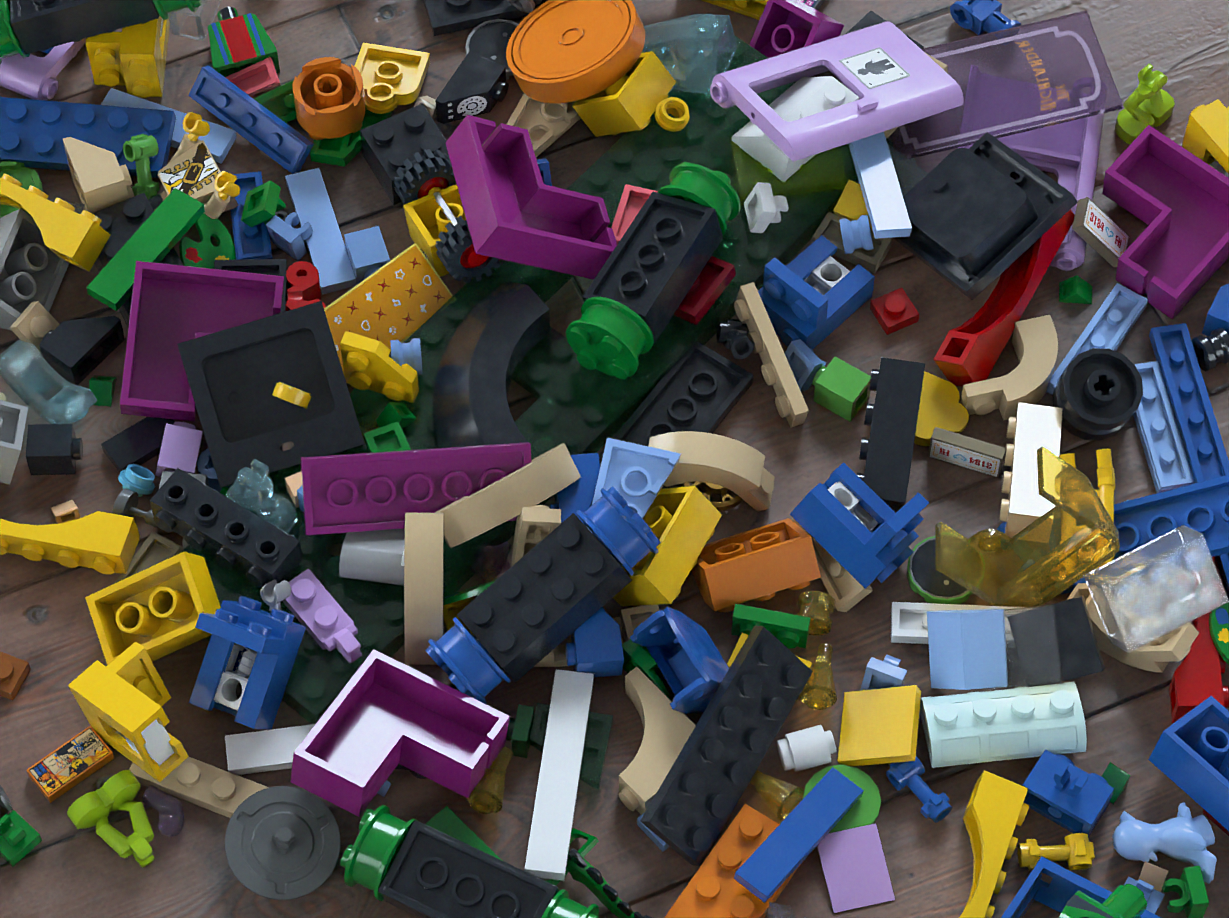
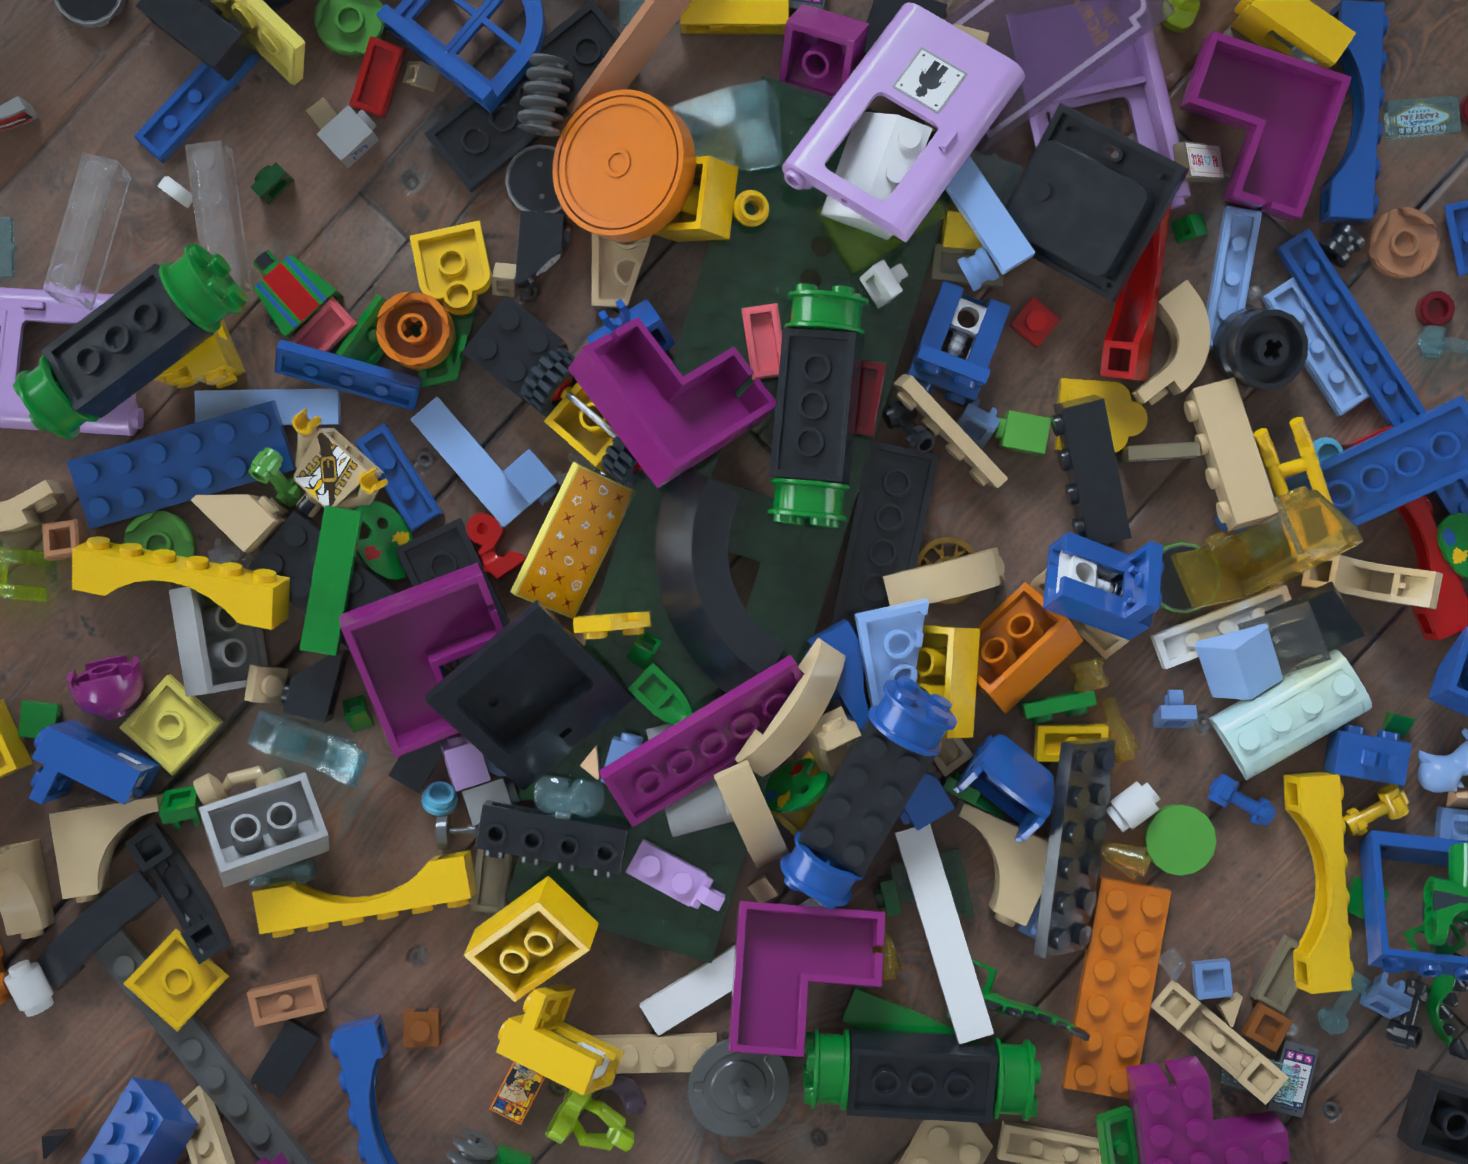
camera: 20 degrees left, 30 degrees up
black brick [26,424,83,475] -> none
light nougat piece [51,500,80,524] -> none
blue brick [189,596,306,730] -> none
green tile [241,180,286,227] -> none
light grey hand [260,579,291,611] -> none
medium blue tile [266,212,313,261] -> none
yellow tile [272,382,312,408] -> none
medium blue wheel [390,338,423,375] -> none
blue tile [734,767,864,903] -> none
lavender sticker [817,823,895,913] -> none
yellow tile [838,685,921,767] -> none
clear brick [1083,525,1229,653] -> none

